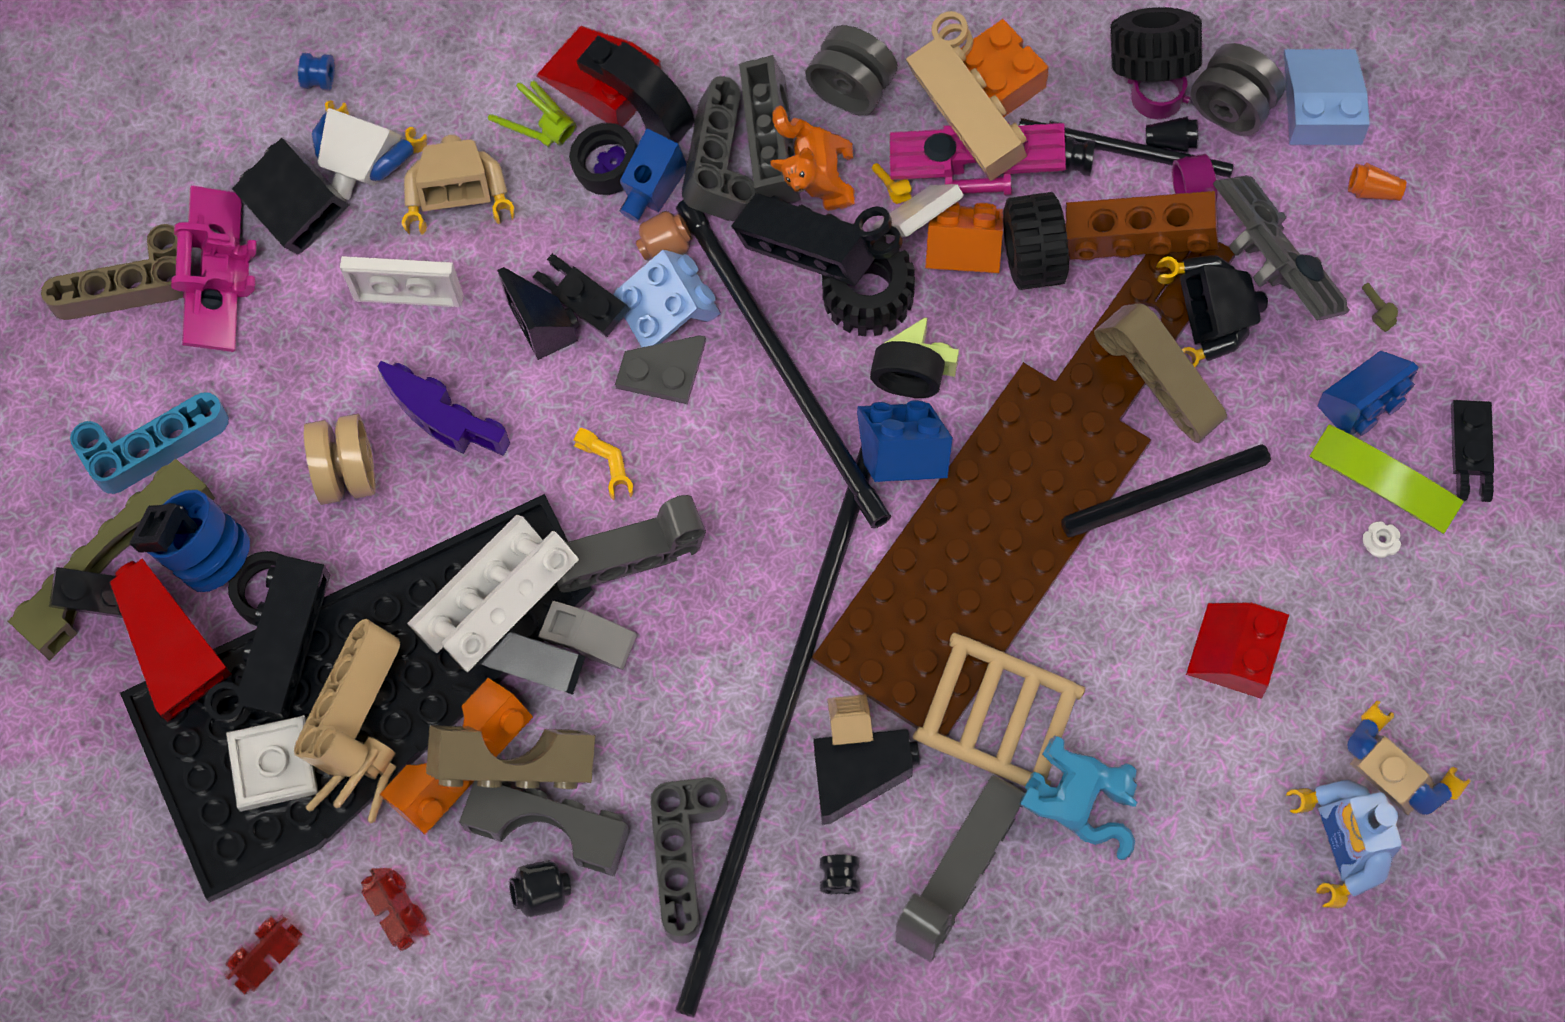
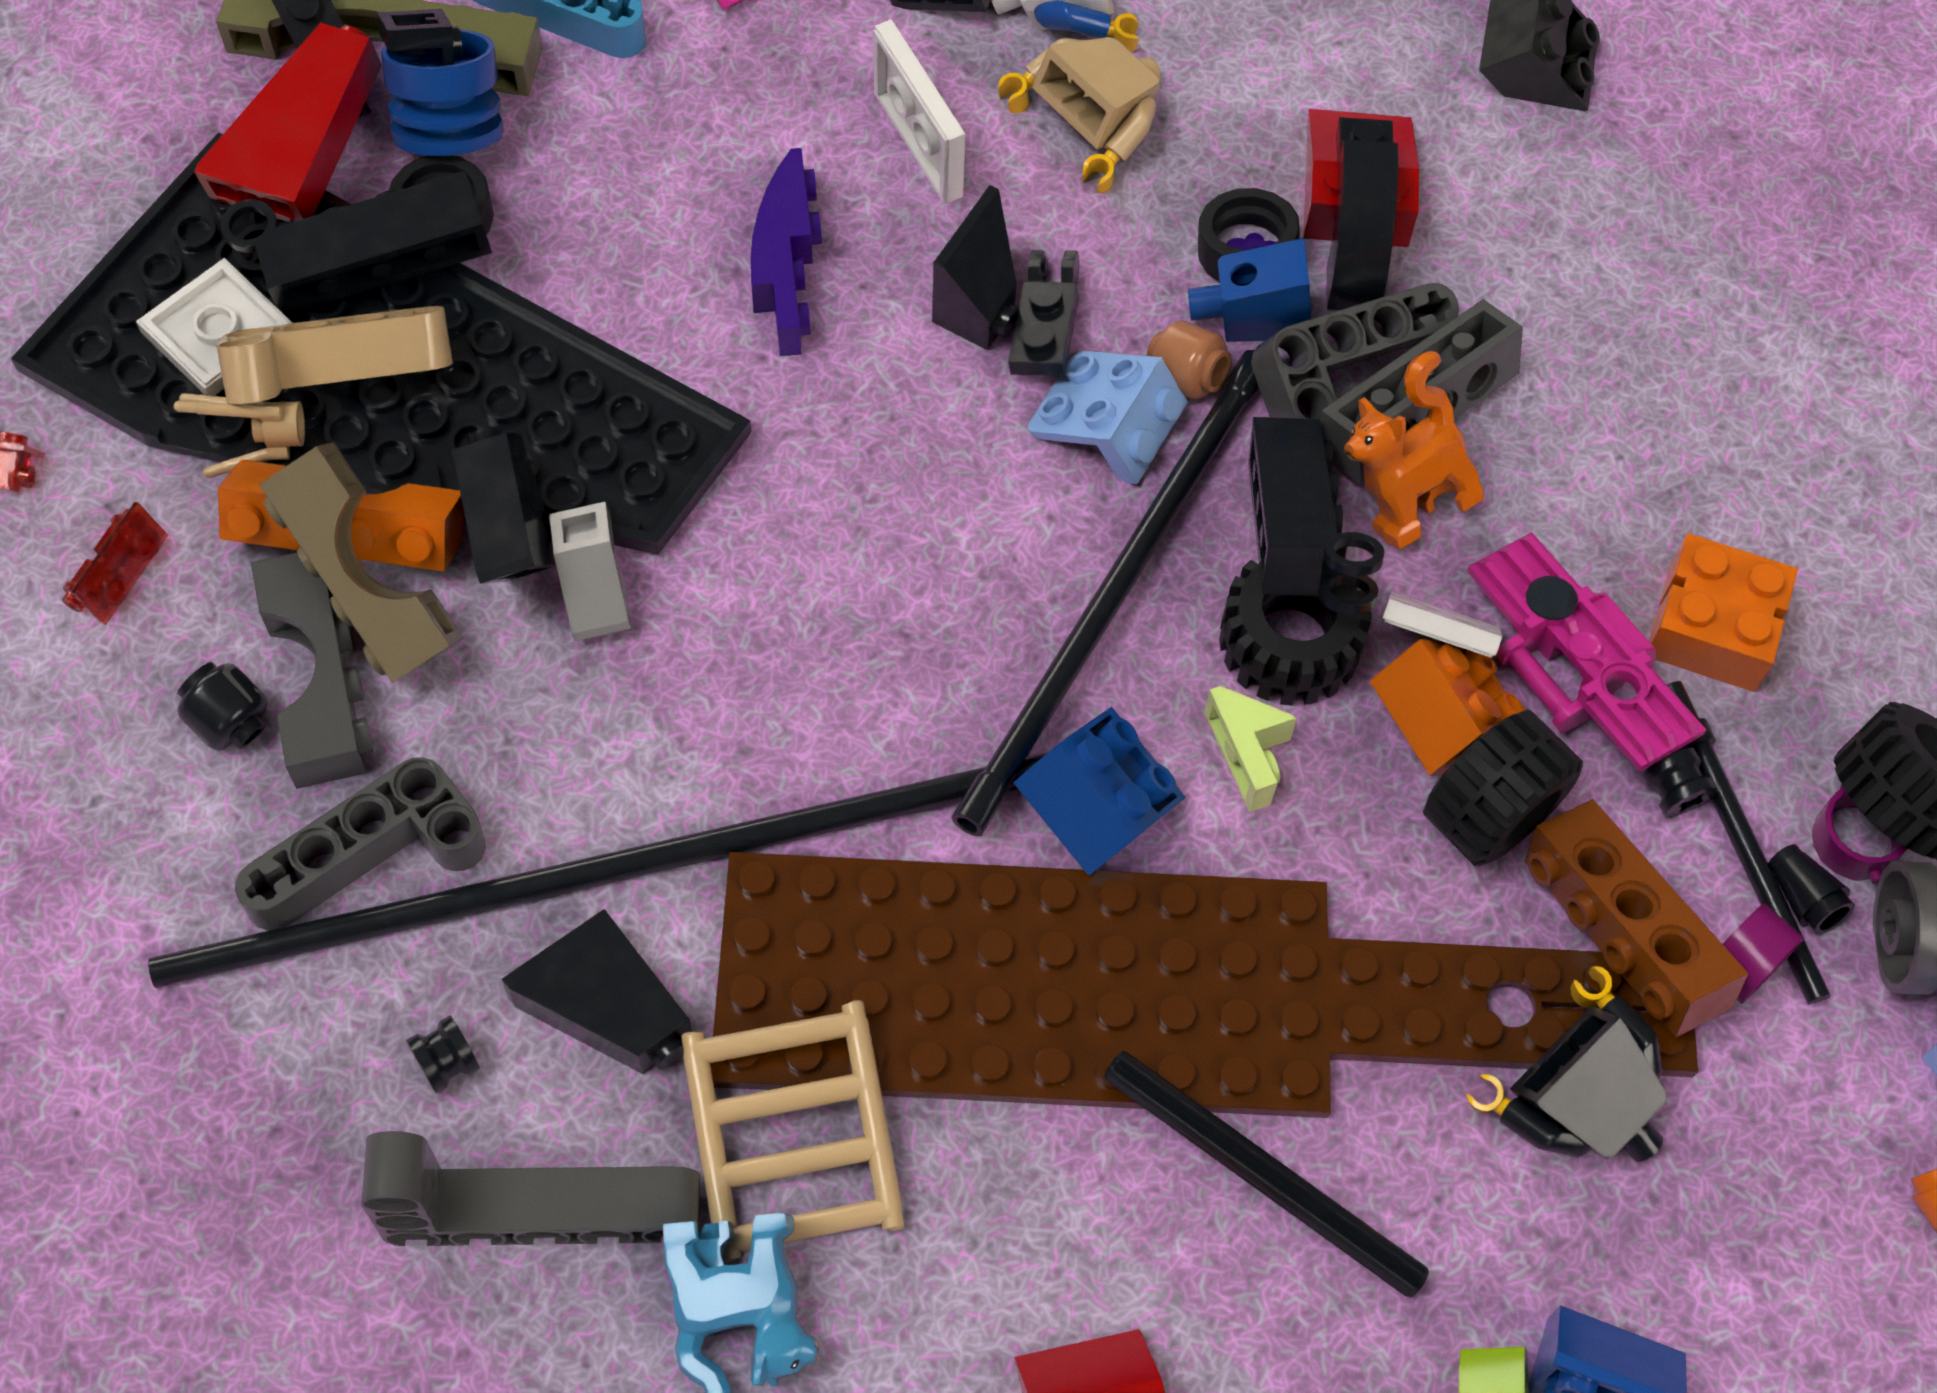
camera: 50 degrees right, 5 degrees down
tan wheel [303,413,376,505] -> none
white fence [407,515,579,672] -> none
lime plant [487,81,576,147] -> none
dark grey beam [556,495,706,592] -> none
yellow arm [573,428,633,500] -> none
dark grey wing [615,335,706,405] -> none
dark grey wheel [805,25,898,116] -> none
tan slope [827,695,873,745] -> none
black tyre [870,341,945,399] -> none
yellow hand [871,163,912,204] -> none
tan hinge [906,11,1027,181] -> none
dark tan beam [1094,303,1227,443] -> none
dark grey piece [1213,175,1350,321] -> none
olive hand [1362,283,1398,332] -> none

